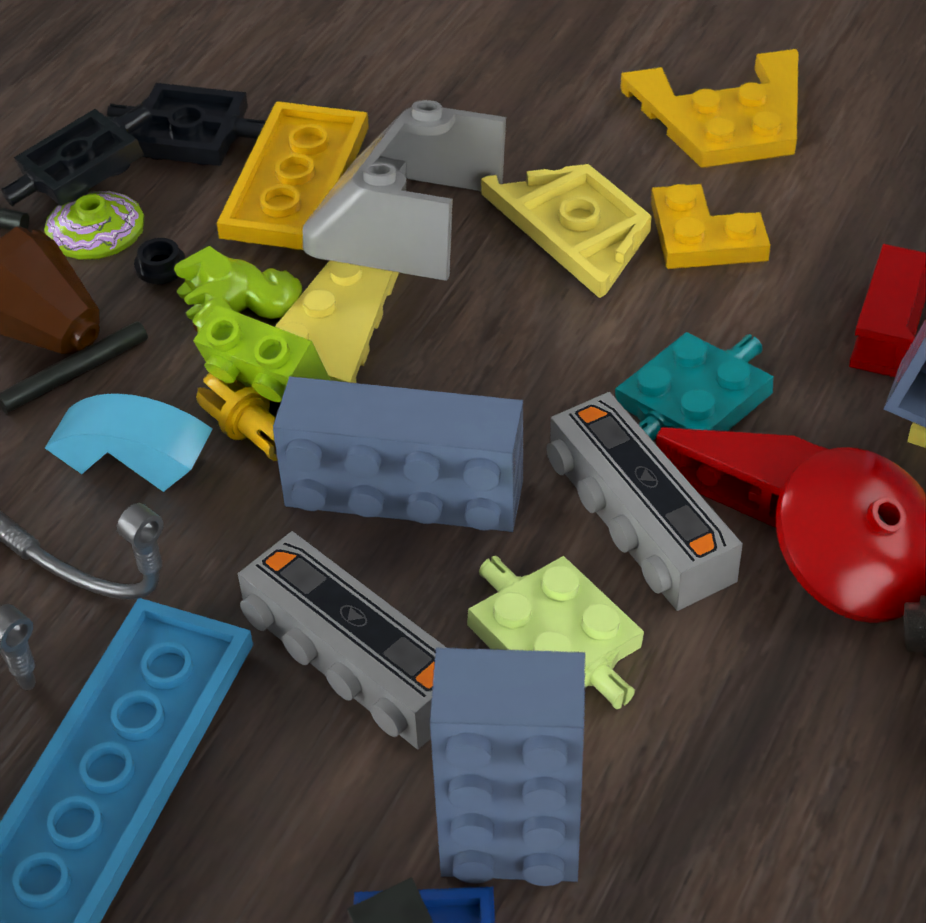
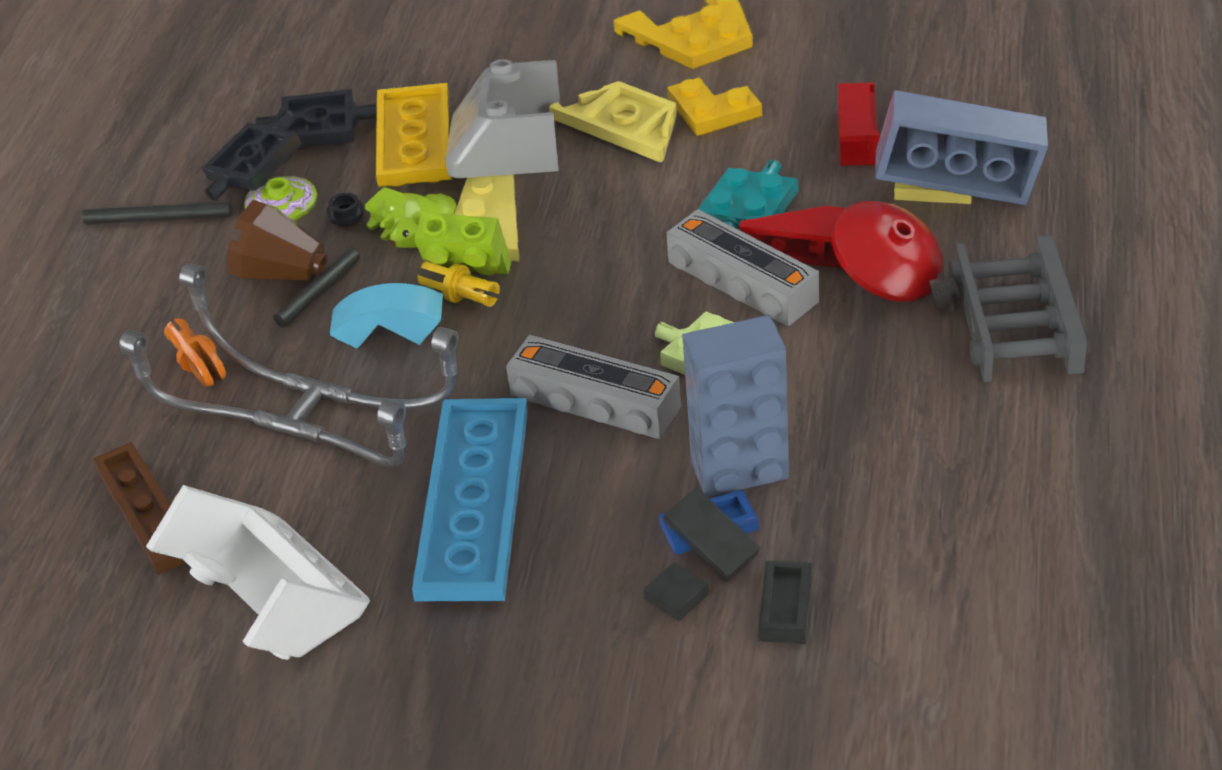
camera: 15 degrees left, 5 degrees down
sand blue brick [273,376,523,532] -> none

